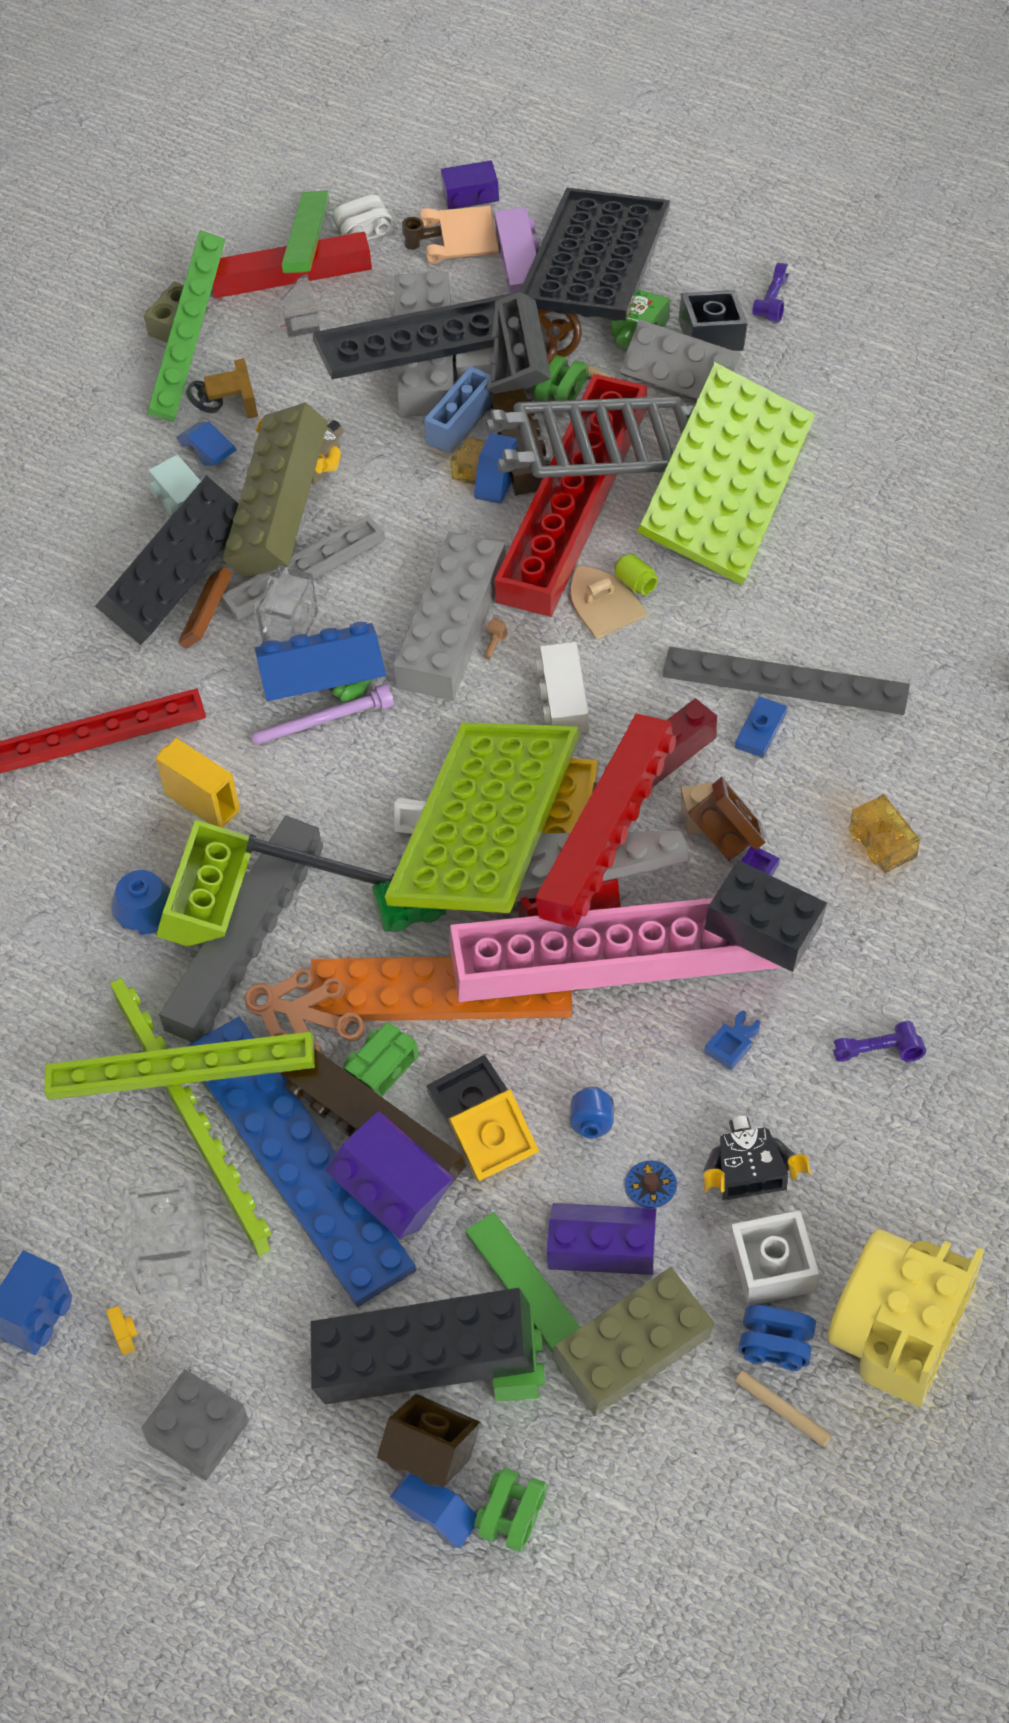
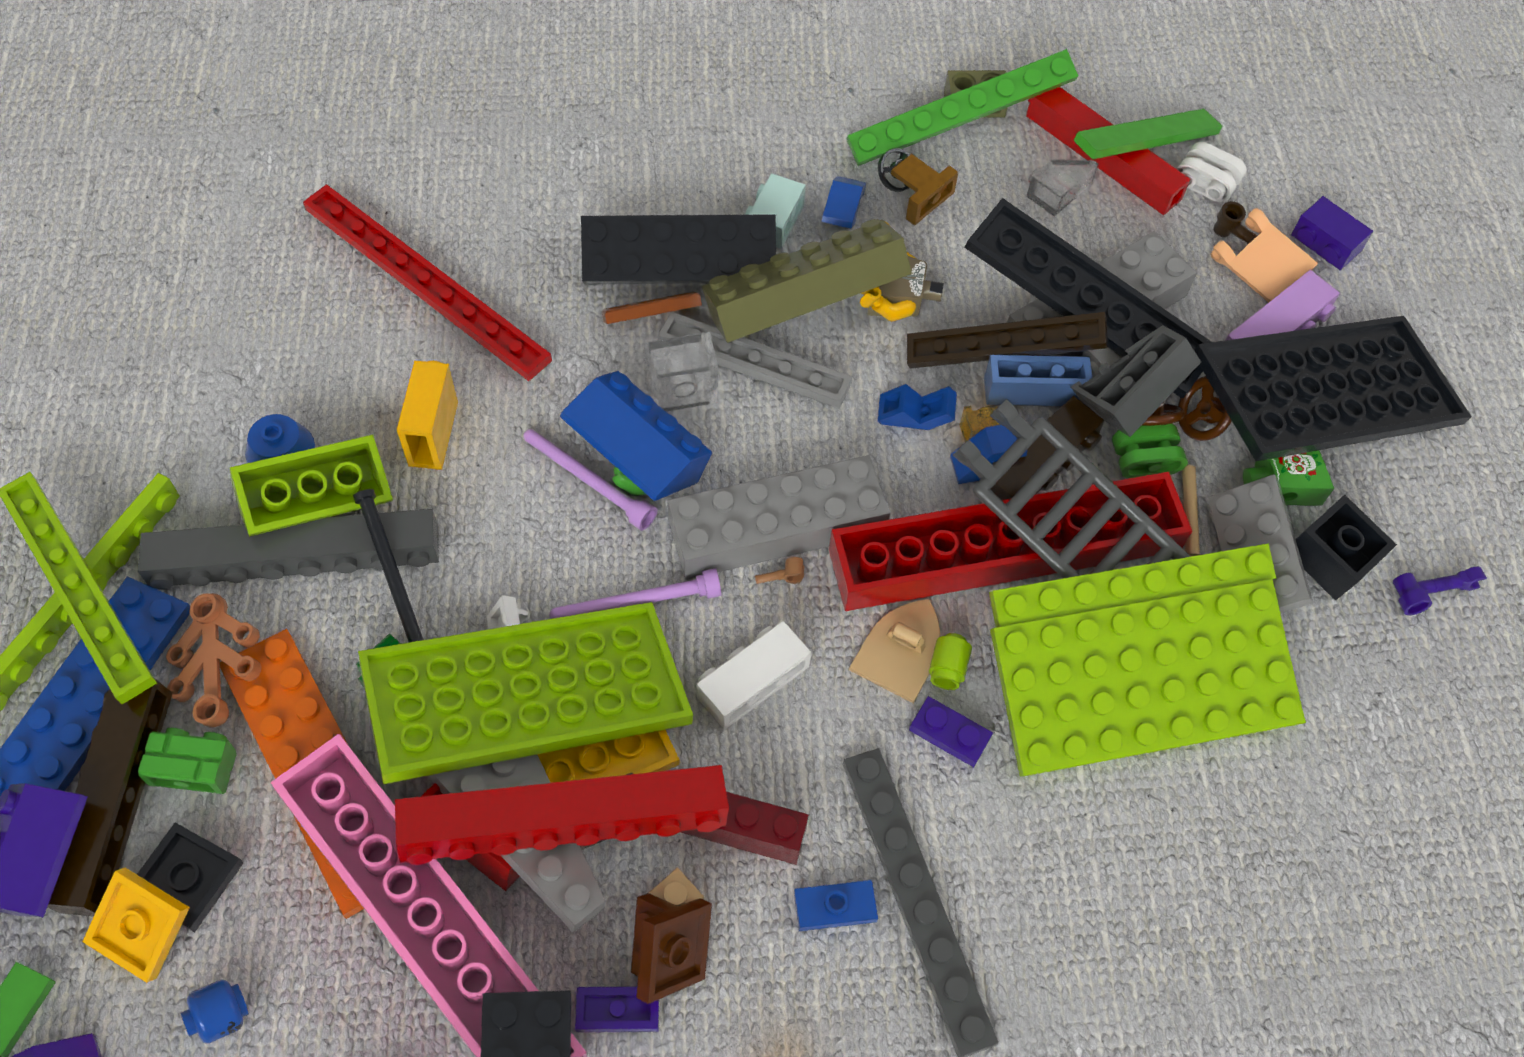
camera: 50 degrees right, 5 degrees up
none -> lavender piece [549,568,722,619]
none -> blue slope [877,384,957,430]
none -> dark brown plate [907,312,1108,369]
none -> dark purple plate [909,696,993,768]
none -> lime plate [989,543,1276,627]

